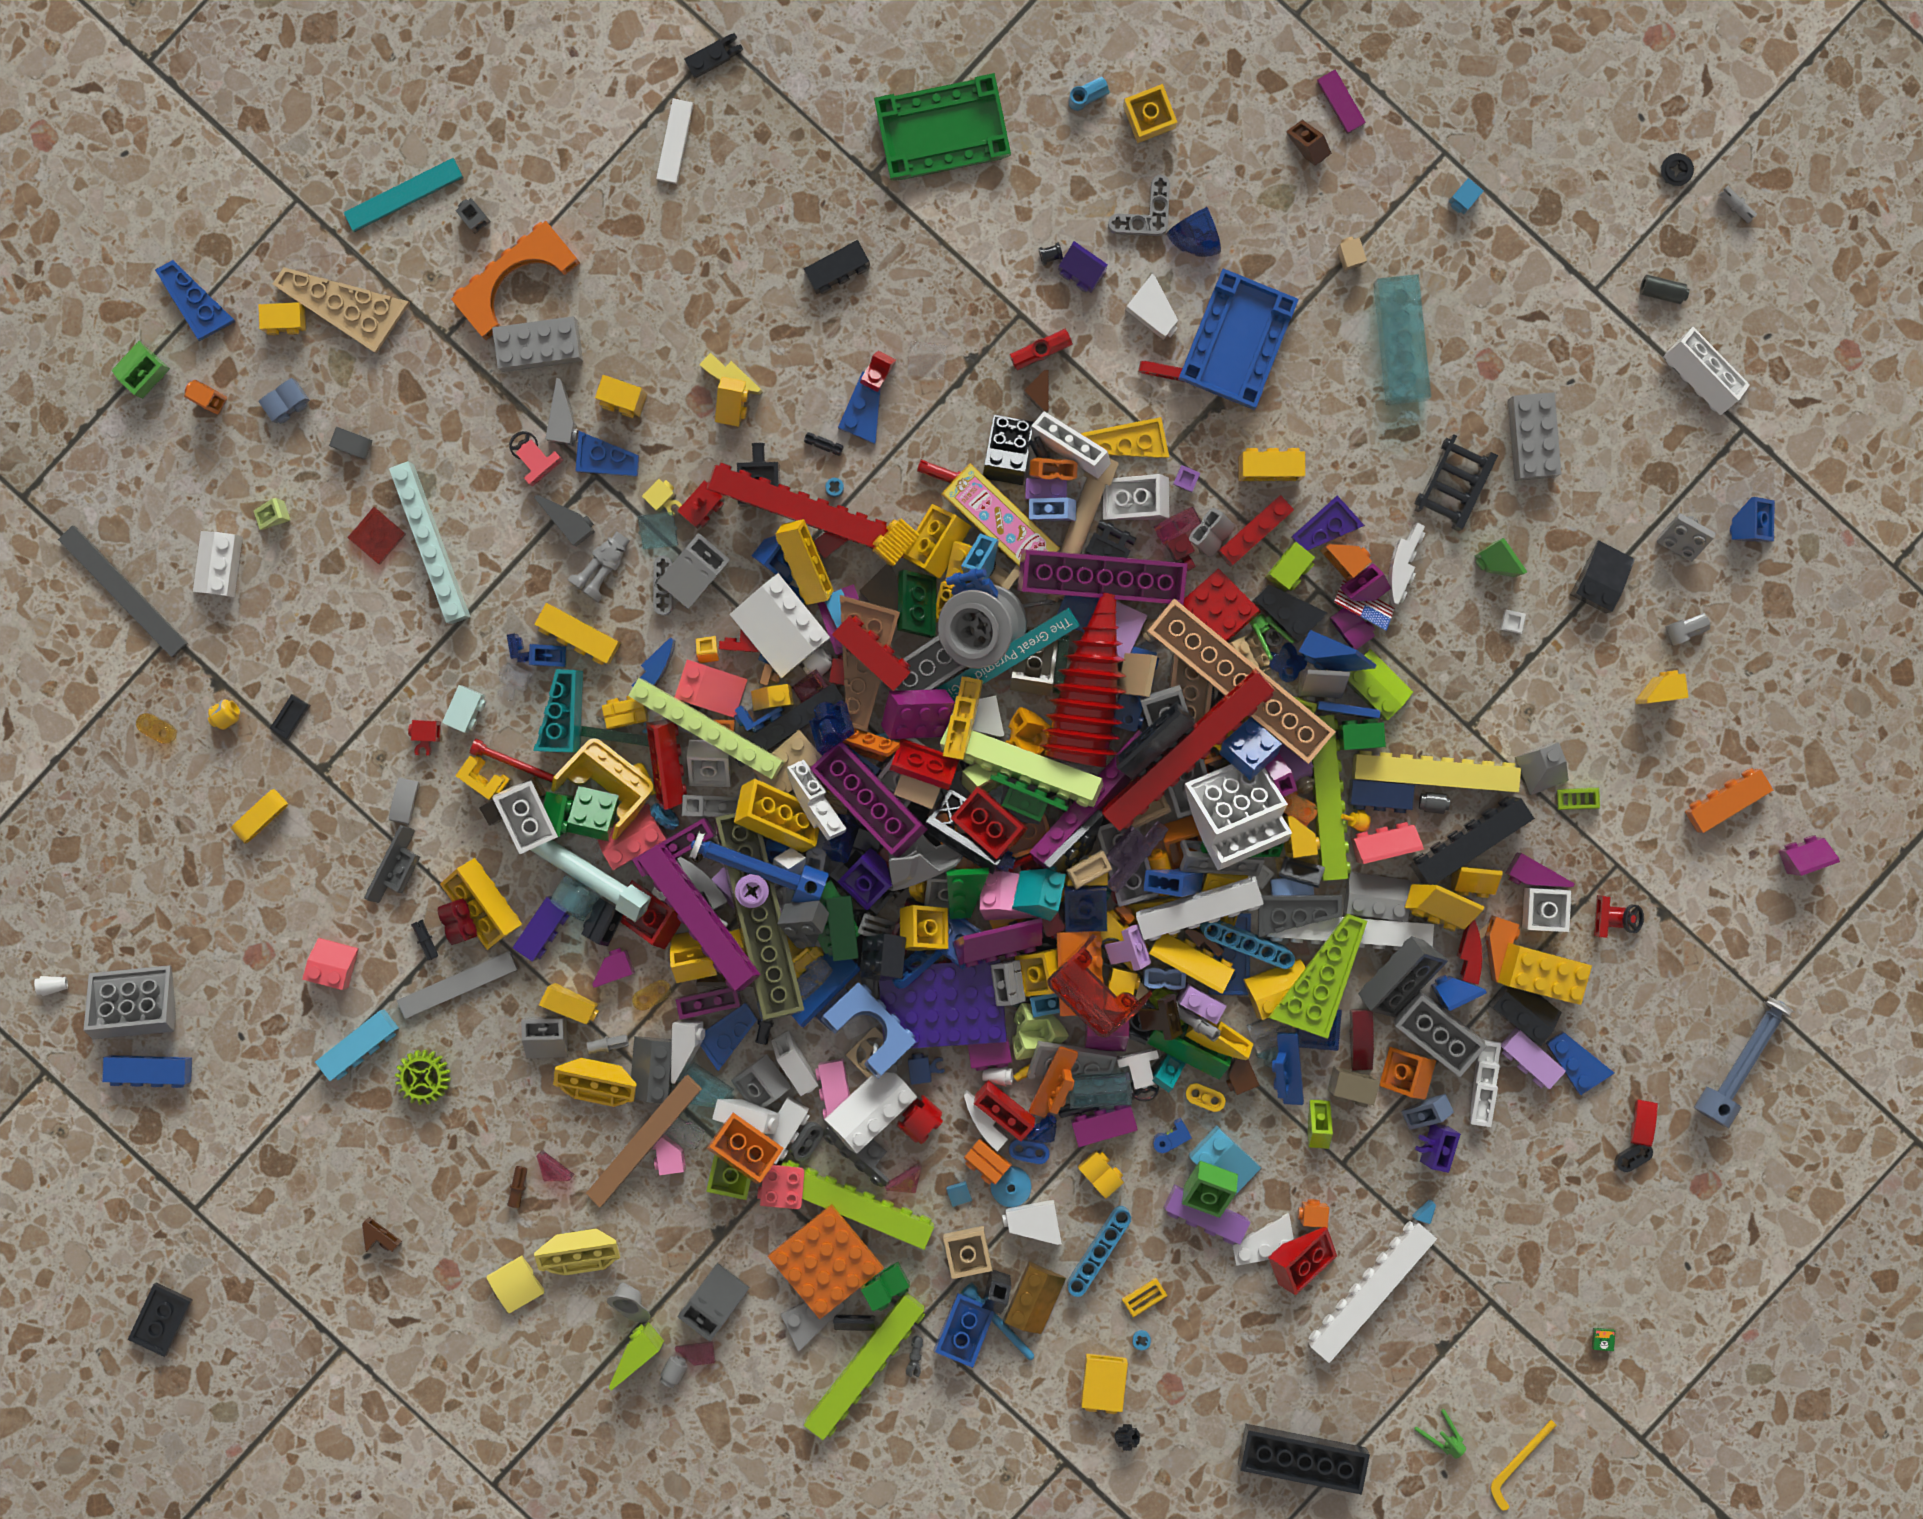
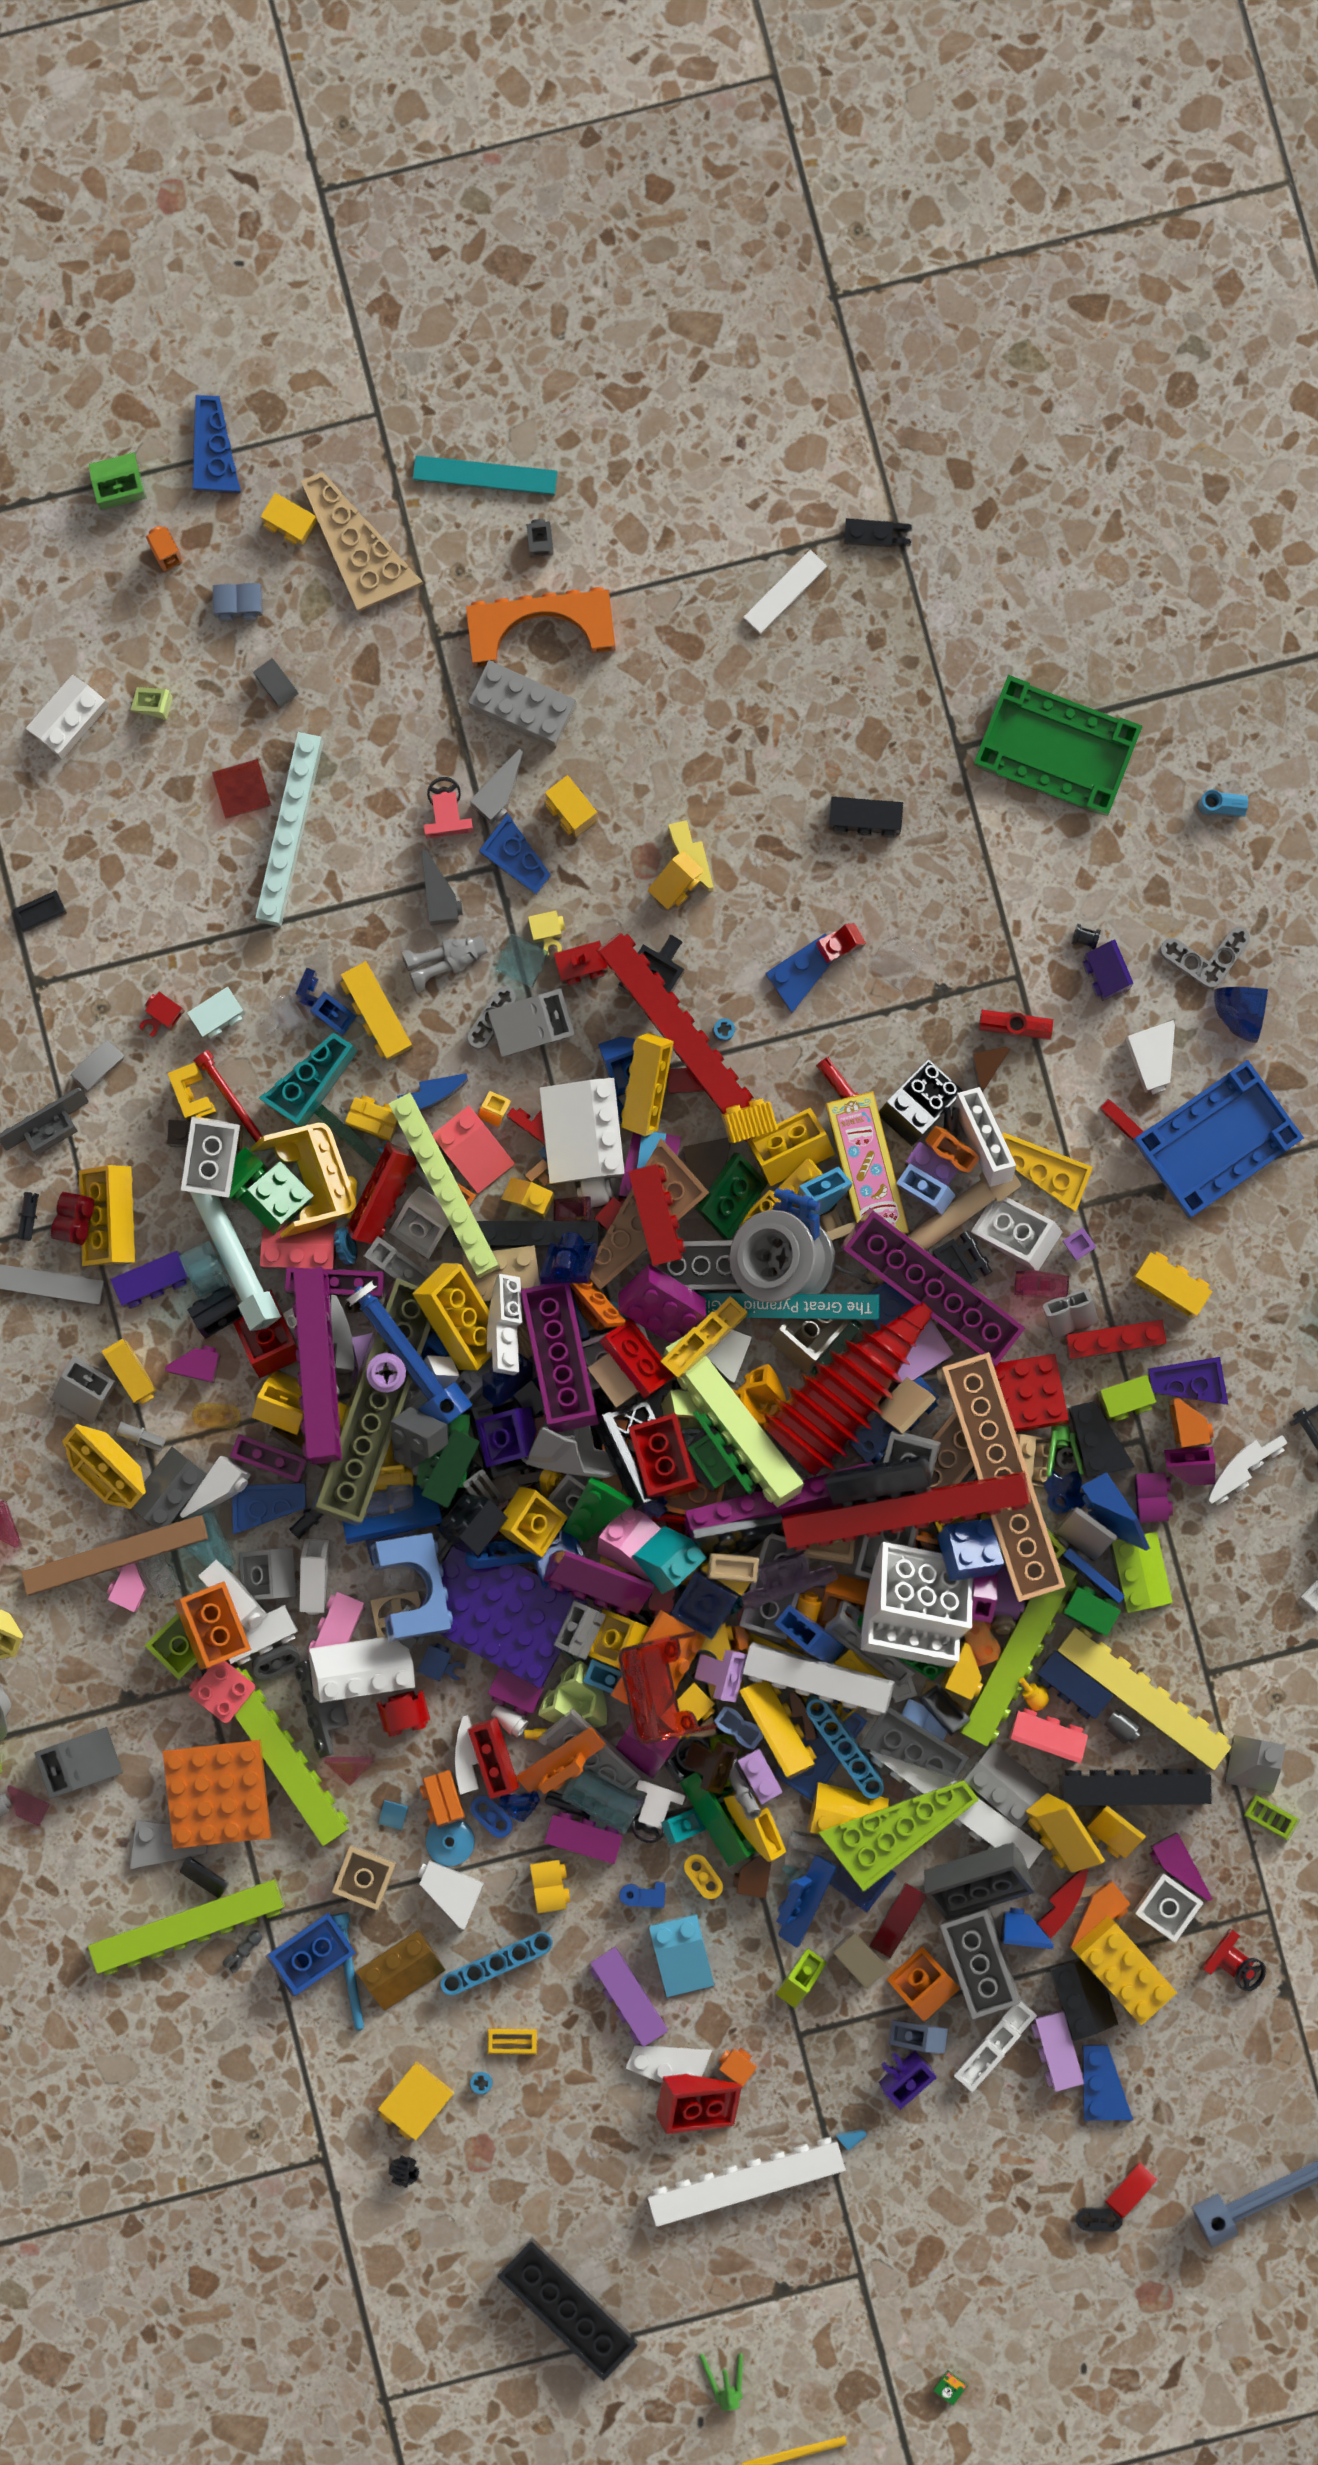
camera: 30 degrees right, 5 degrees down
blue bracket [734,705,785,733] -> none
black axle [804,432,844,456] -> none
green brick [861,1261,910,1311] -> none
black slope [982,1269,1012,1314] -> none
yellow brick [1123,84,1178,144] -> none
dark red brick [1165,533,1196,572] -> none
bright green brick [1182,1161,1238,1218] -> none
sticker [1334,580,1395,631] -> none

